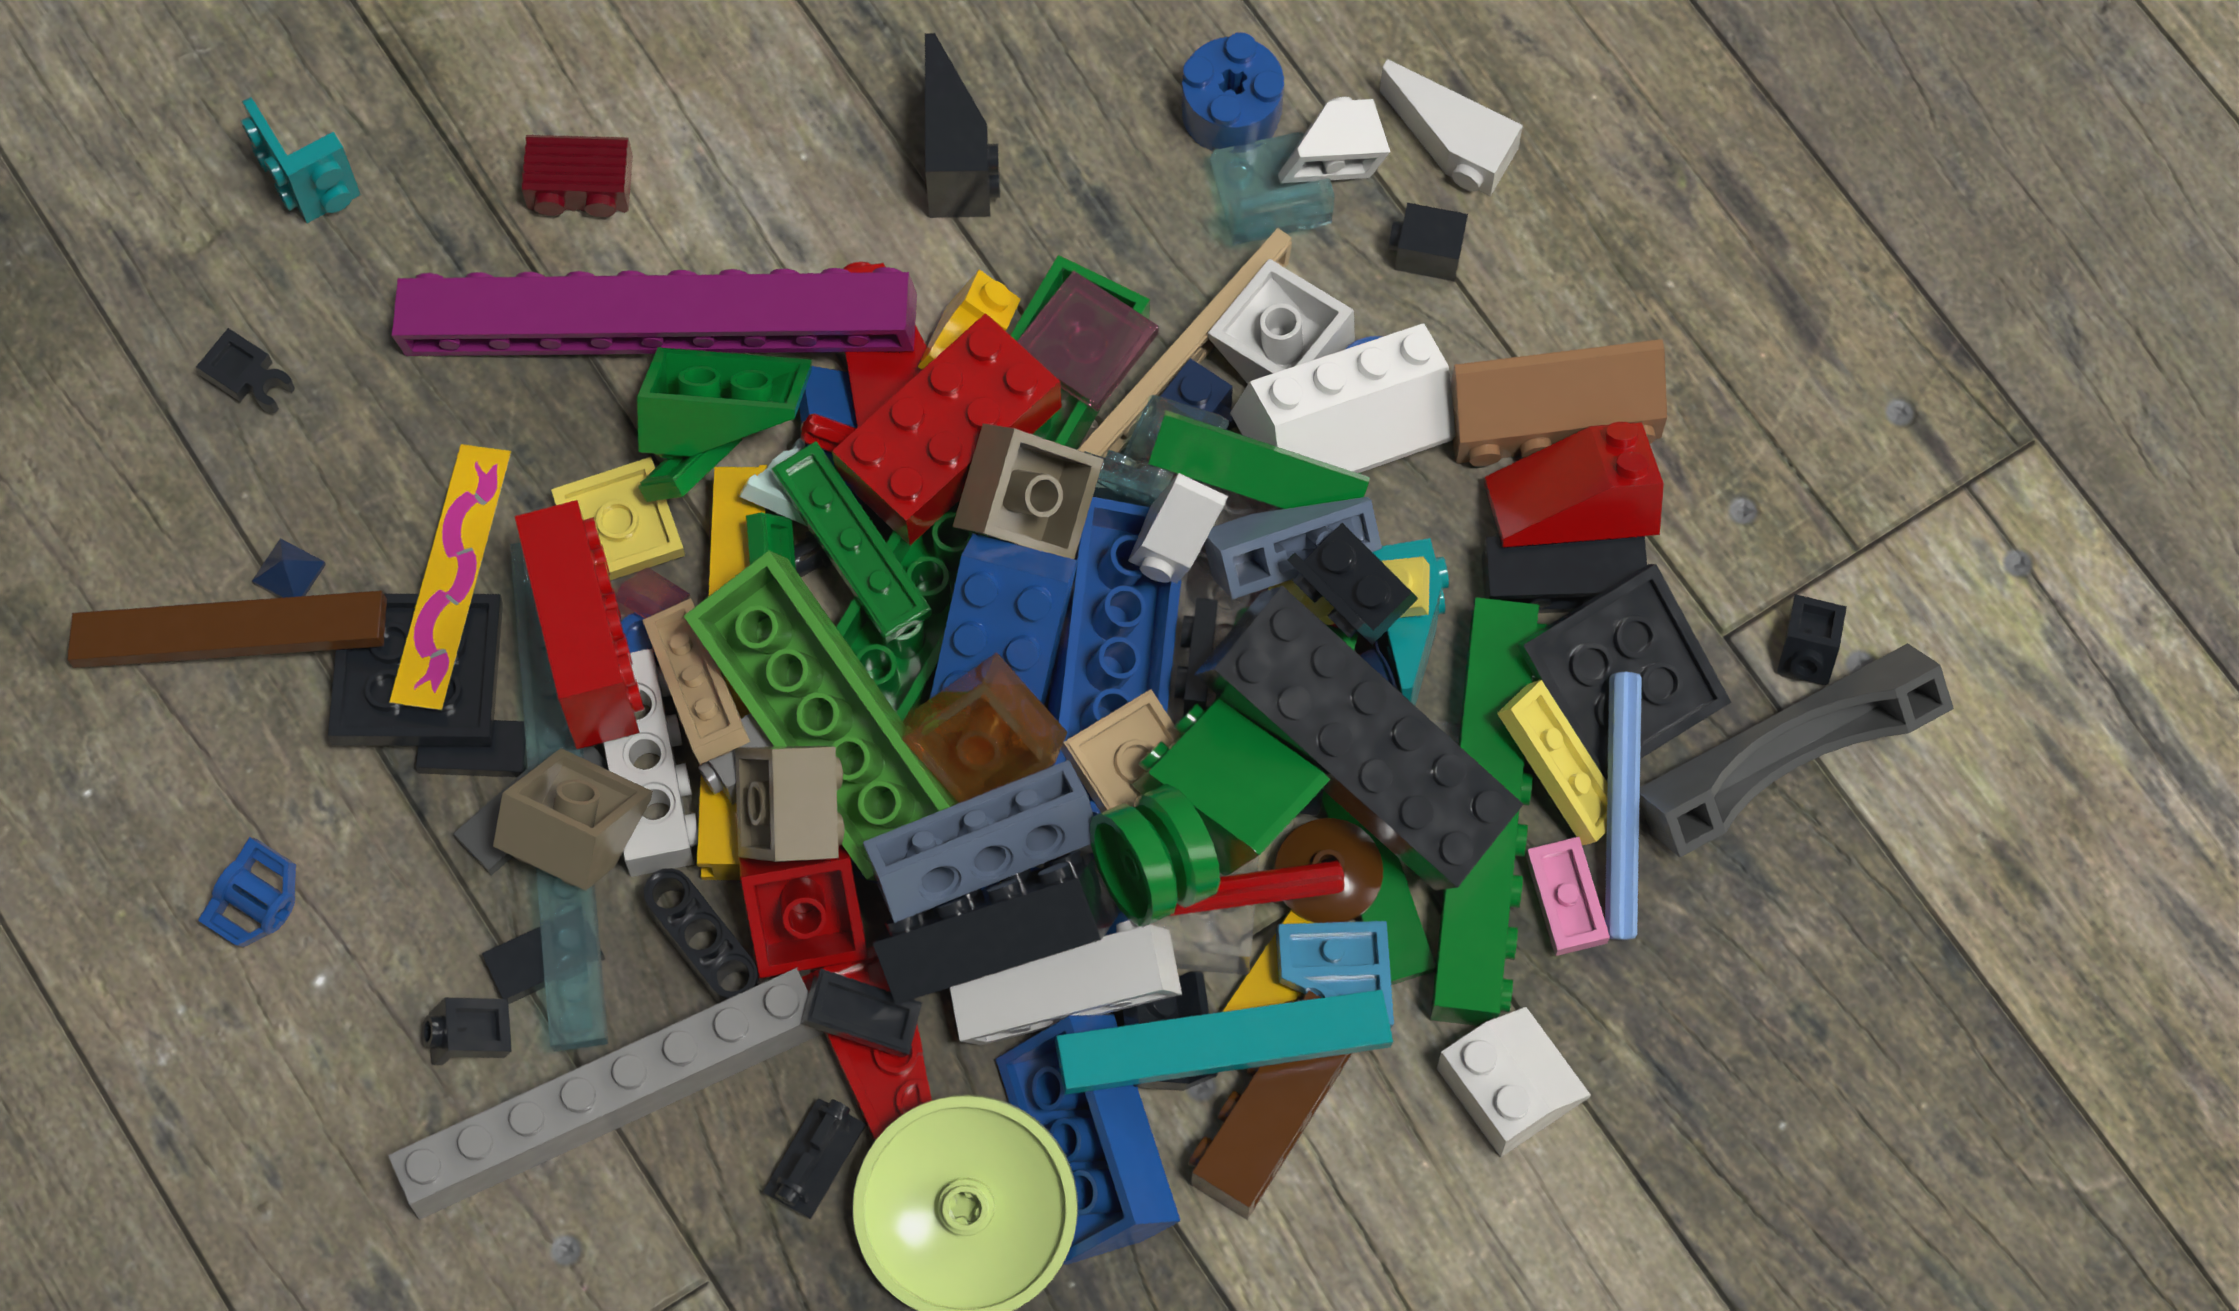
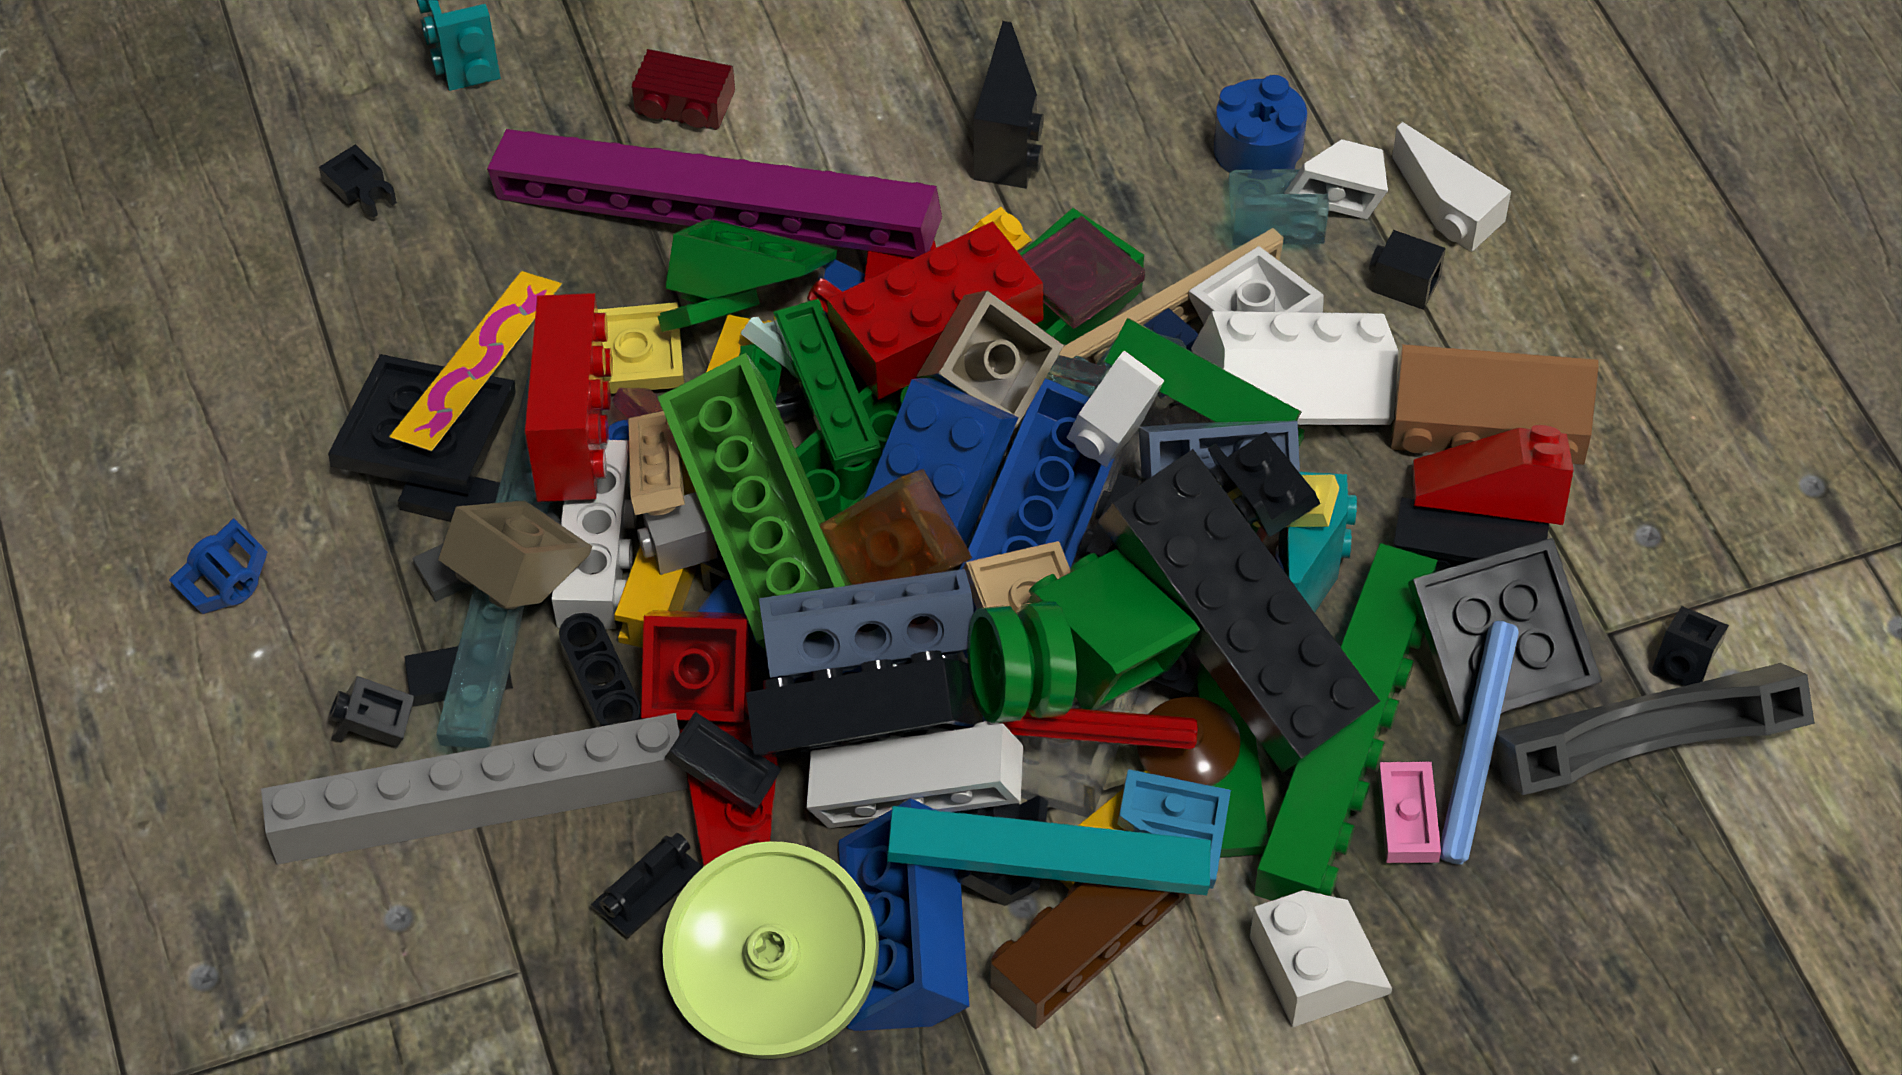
camera: 15 degrees right, 15 degrees down
reddish brown tile [67,590,387,668] -> none
dark blue slope [252,538,326,598] -> none
dark tan slope [735,746,844,861] -> none
light yellow plate [1497,680,1608,846] -> none

